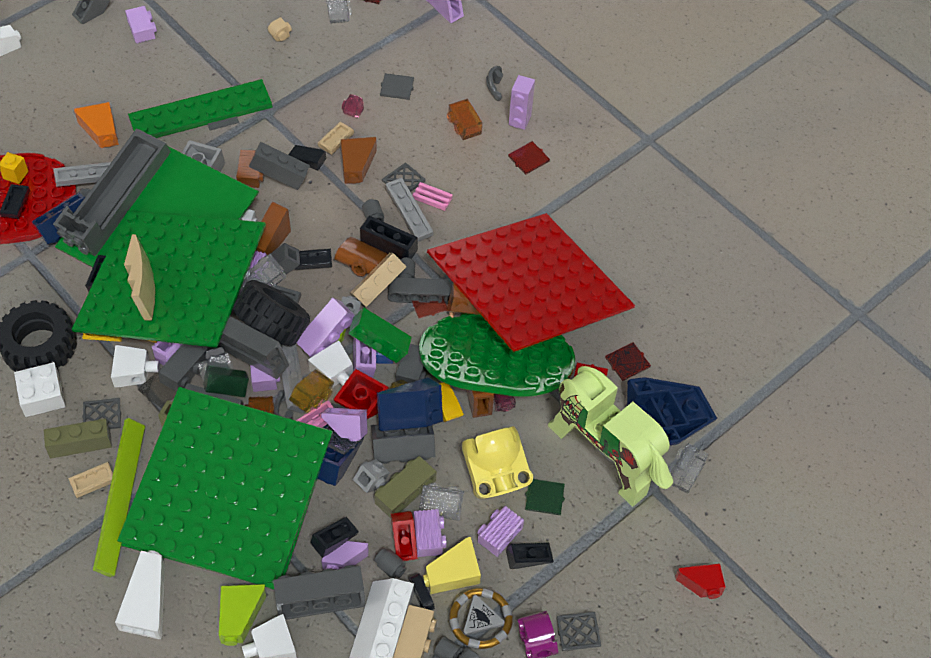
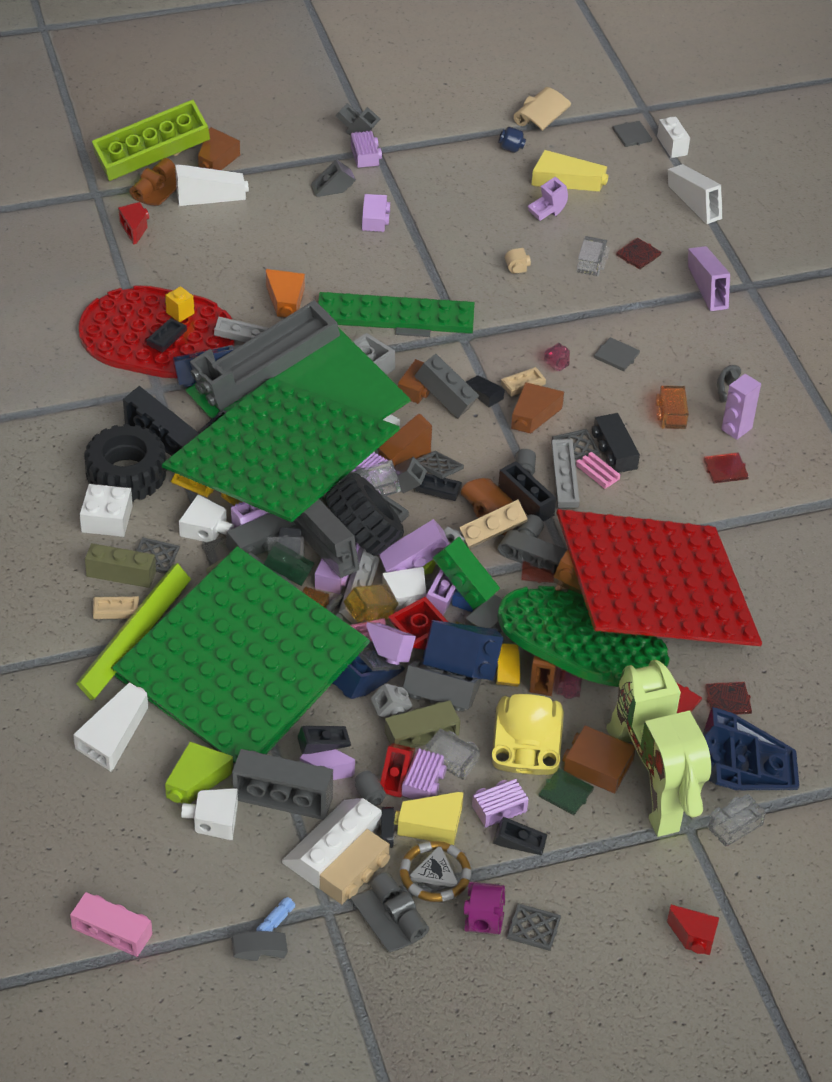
camera: 25 degrees right, 10 degrees down
tan slope [124,234,155,320] -> none
none -> black wedge [123,386,200,456]
none -> dark grey window [416,451,464,479]
none -> dark orange brick [562,725,636,794]
none -> black brick [591,413,640,473]

